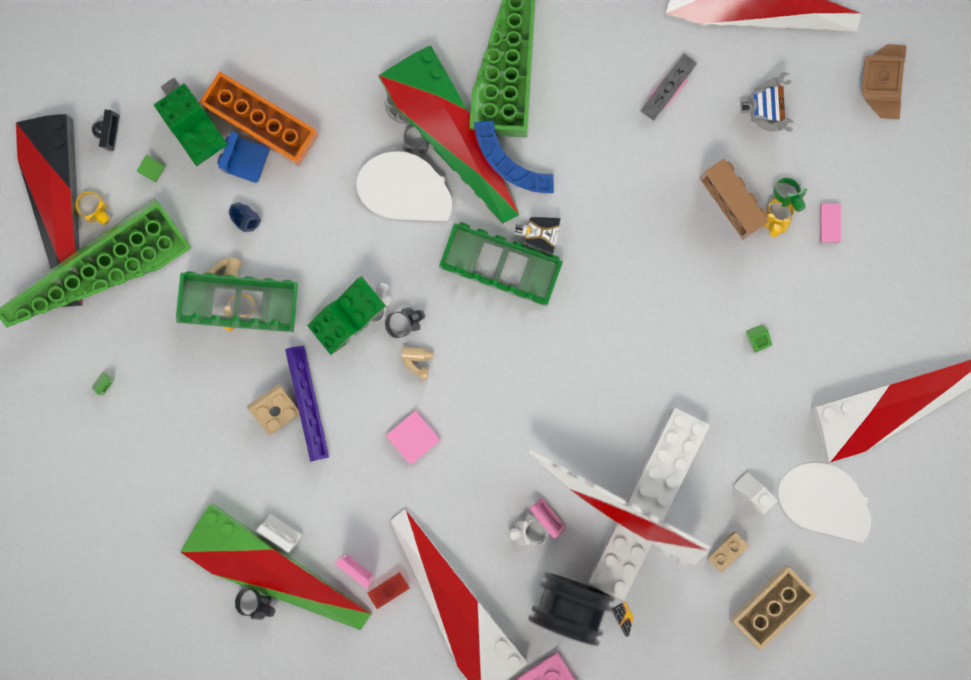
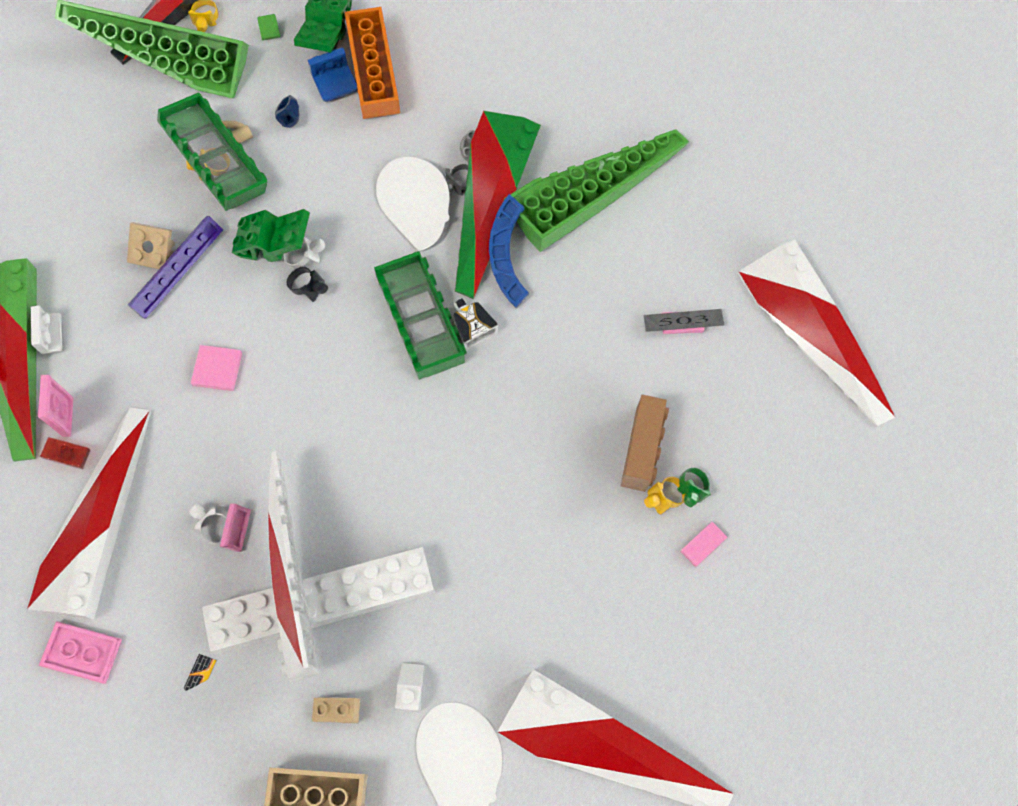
camera: 45 degrees right, 15 degrees down
bright green slope [92,372,114,395] -> none
tan plant [402,347,433,381] -> none
black wheel [528,572,615,646] -> none
torso [740,72,794,132] -> none
bright green slope [746,325,772,353] -> none
medium nougat piece [862,44,907,119] -> none

